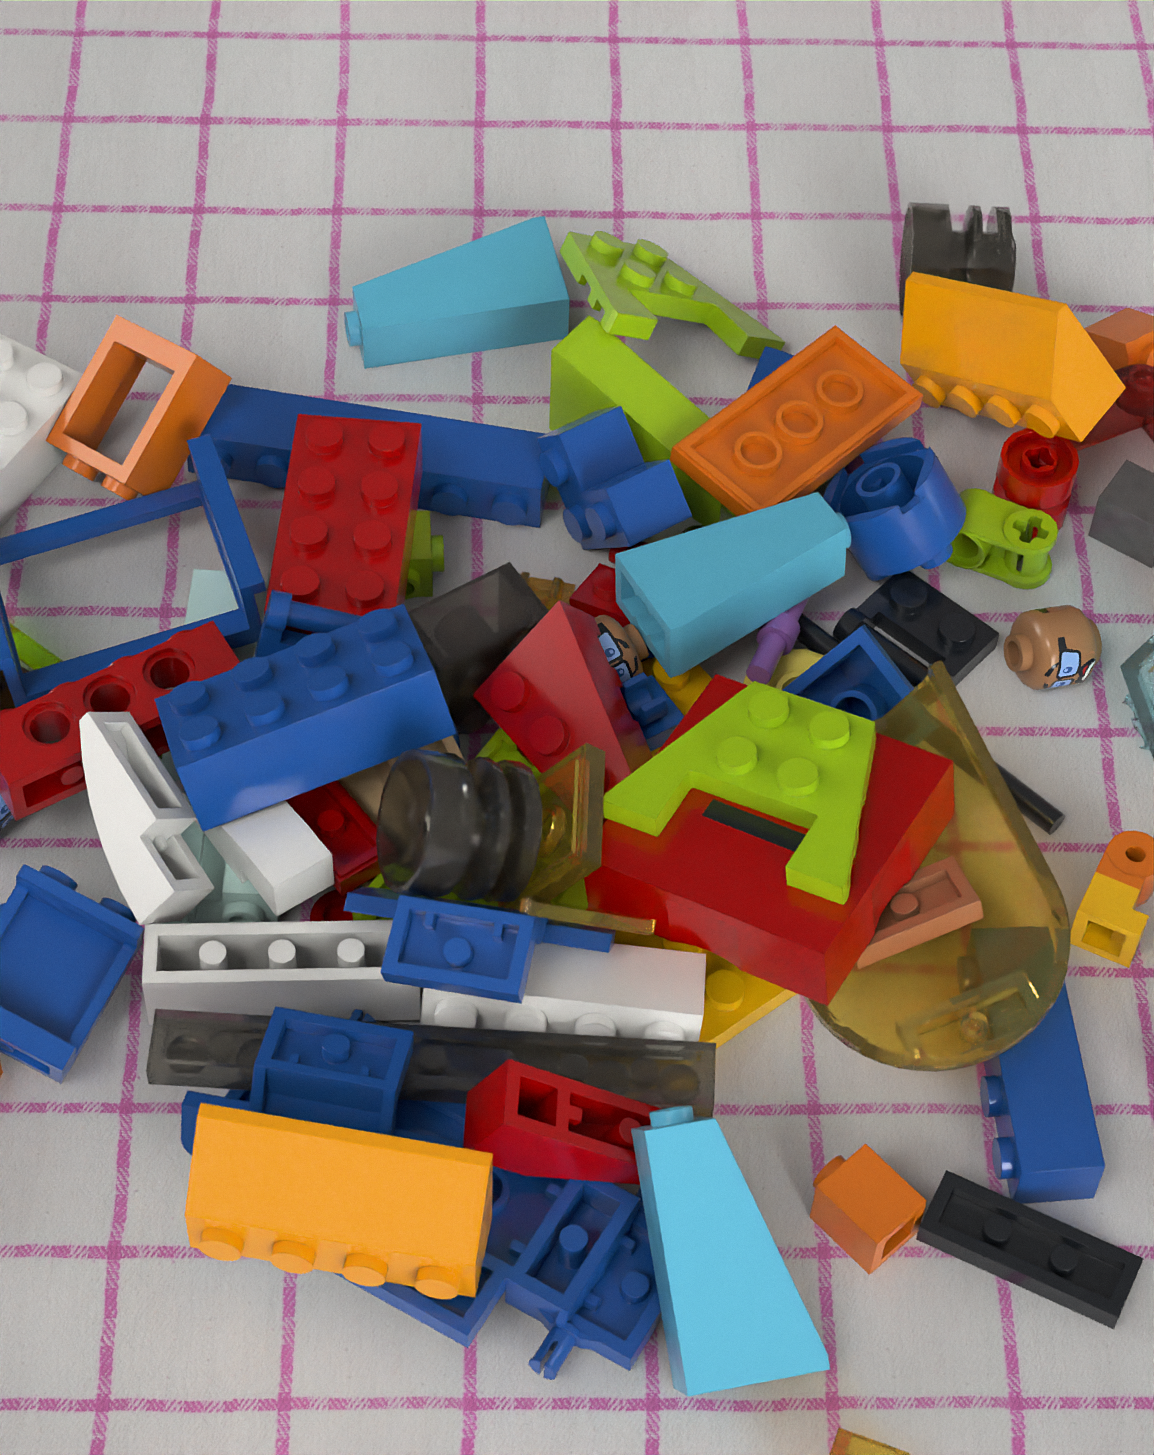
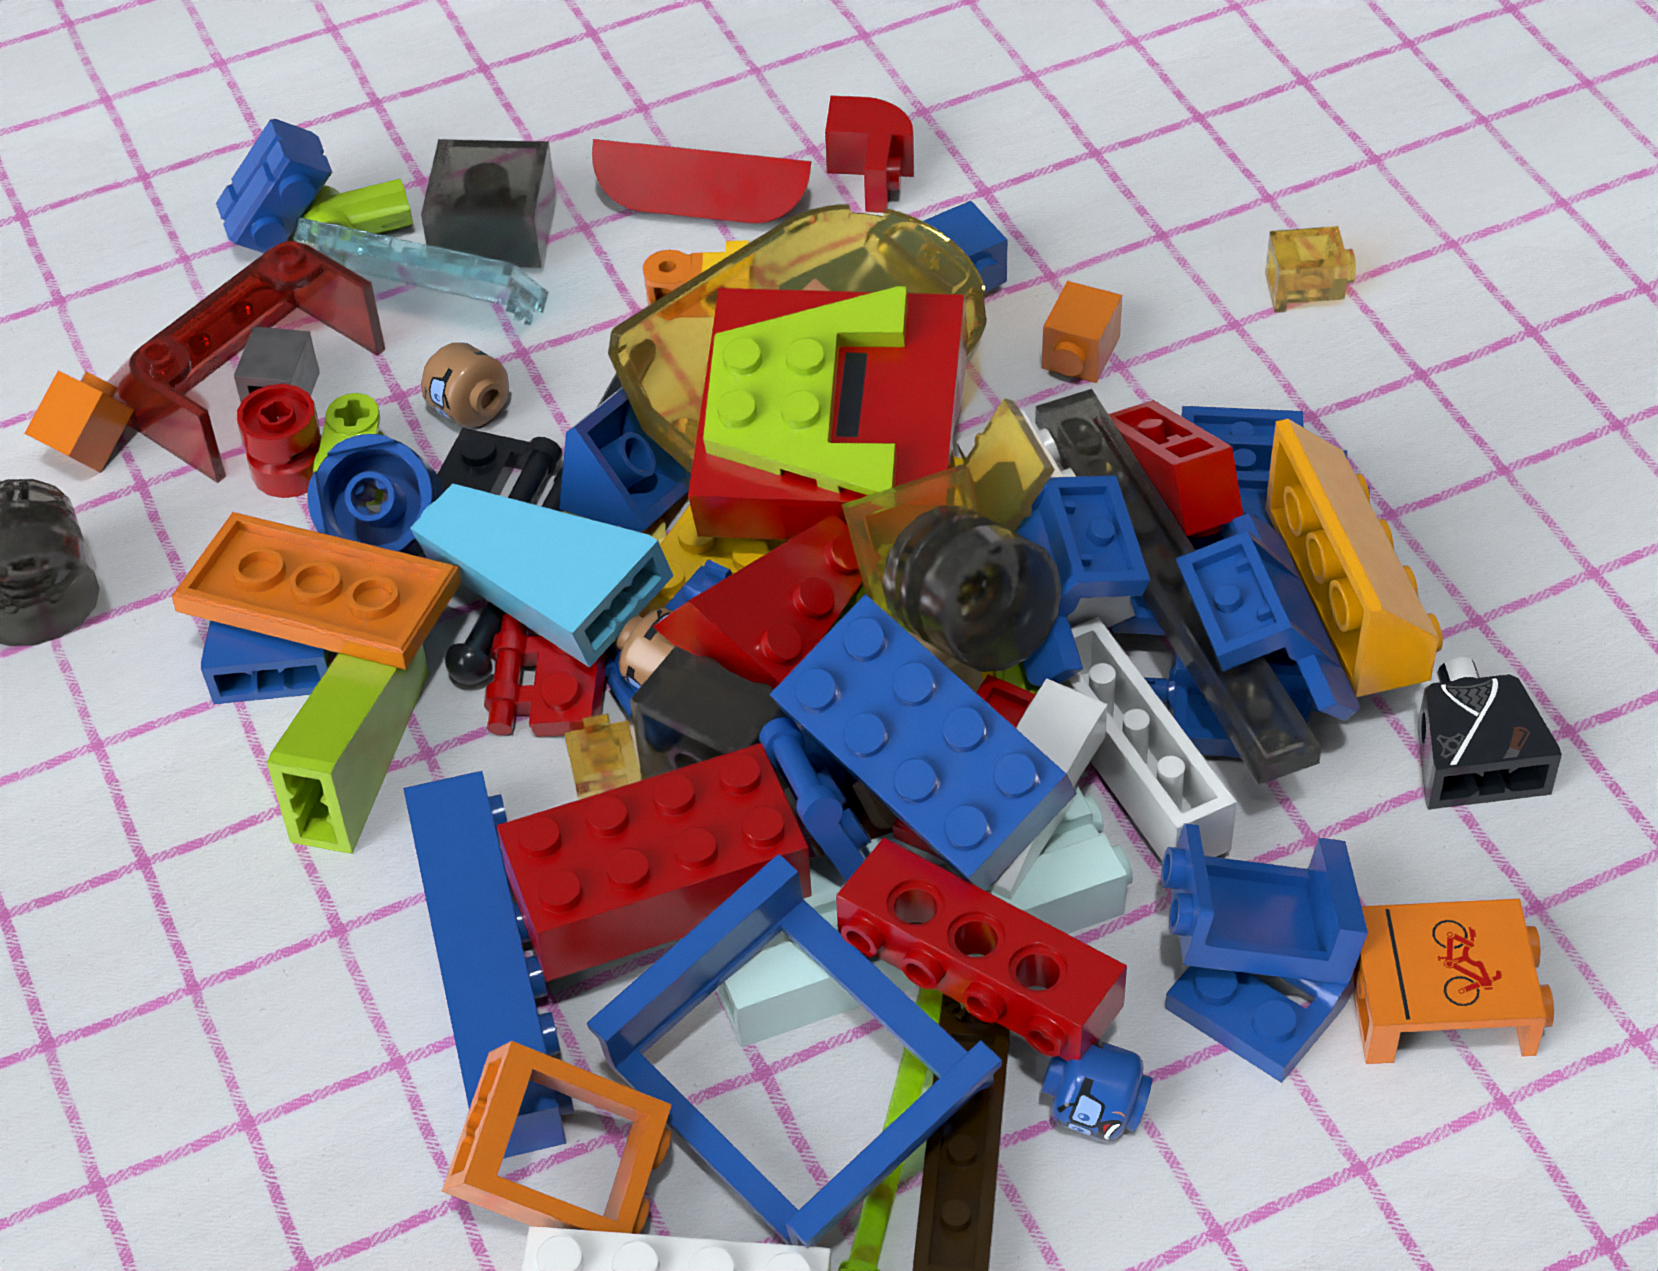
camera: 110 degrees left, 5 degrees down
white slope [79,712,215,925] -> none
medium azure slope [344,216,570,369] -> none
blue brick [536,406,692,550] -> none
lime wing [559,231,785,359] -> none
medium azure slope [631,1105,830,1397] -> none
light orange slope [900,272,1126,442] -> none
black plate [916,1170,1144,1329] -> none
none -> black torso [1418,657,1562,810]

